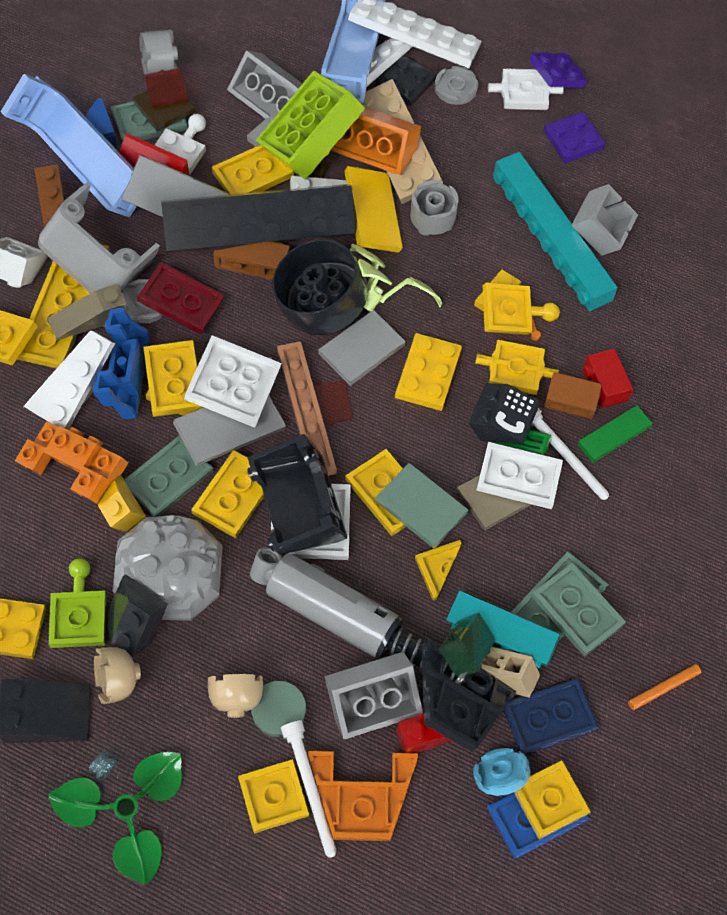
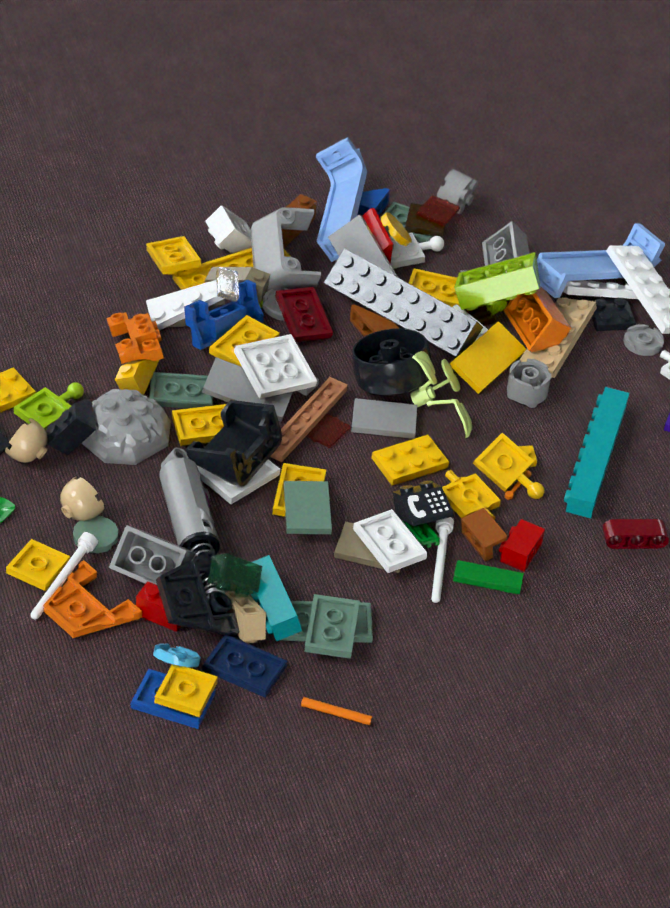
camera: 45 degrees right, 20 degrees down
yellow tile [415,540,461,601] -> none
light grey piece [571,184,638,256] -> none
none -> clear tile [216,267,239,302]
none -> yellow tile [381,212,412,246]
none -> dark red beam [602,519,669,549]

